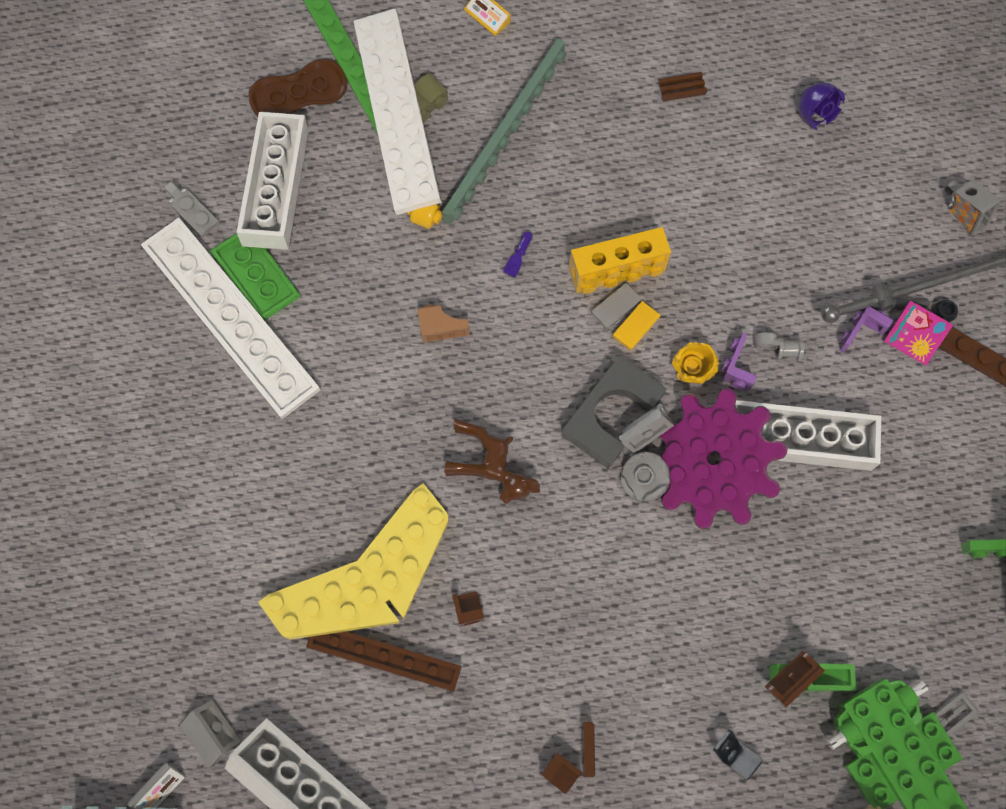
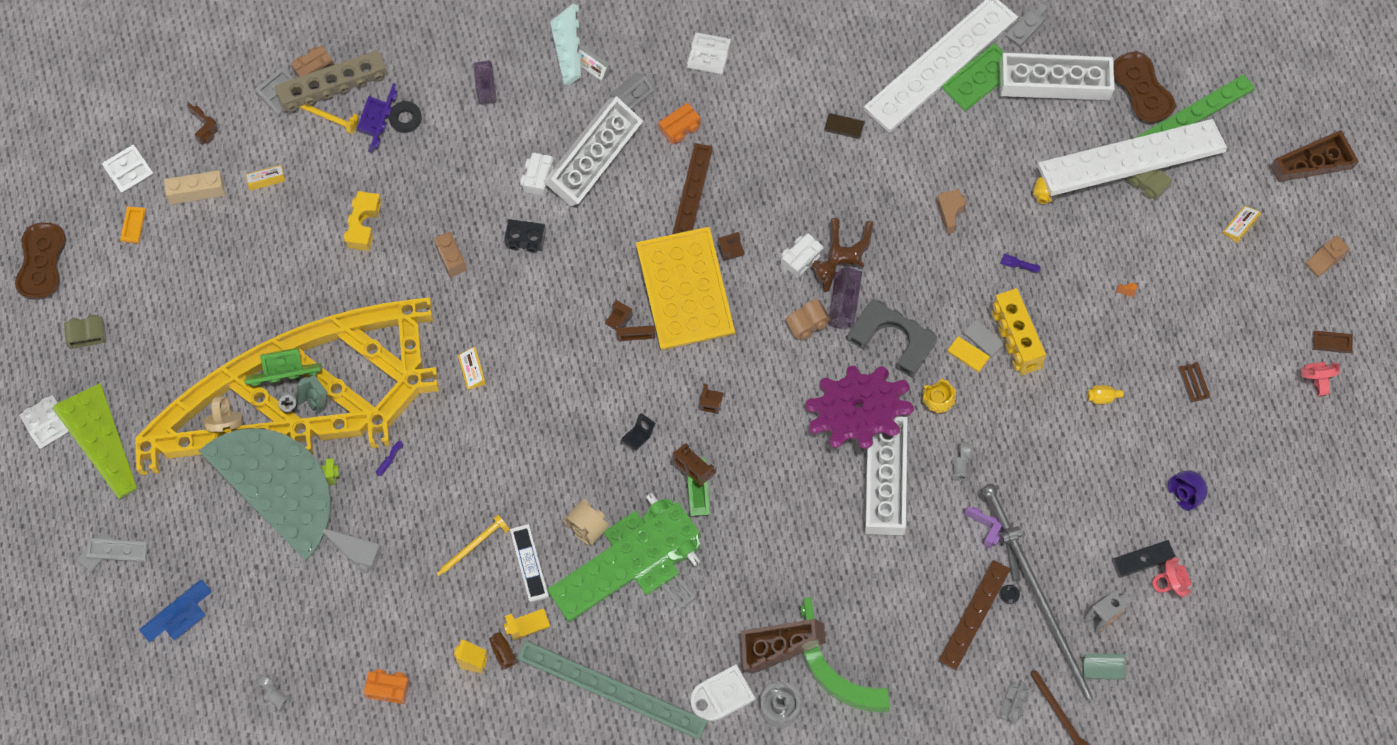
camera: 90 degrees right, 5 degrees down
light yellow wing [258,483,448,640] -> none
sand green plate [442,38,566,225] -> none
light grey panel [619,404,674,454] -> none
light grey tile [621,452,670,501] -> none
medium lavender bracket [721,332,757,391] -> none
dark pink tile [884,300,953,366] -> none
none -> yellow plate [636,227,735,350]
none -> orange brick [658,103,701,145]
none -> white slope [687,32,731,74]
none -> reddish brown panel [700,384,723,414]
none -> white brick [781,233,824,278]
none -> medium nougat brick [785,298,831,340]
none -> dark brown tile [824,113,865,139]
none -> clear purple brick [828,266,862,330]
none -> yellow plant [1087,385,1124,404]
none -> black tile [1113,540,1176,578]
none -> orange tile [1116,283,1138,297]
none -> coral tile [1153,557,1192,597]

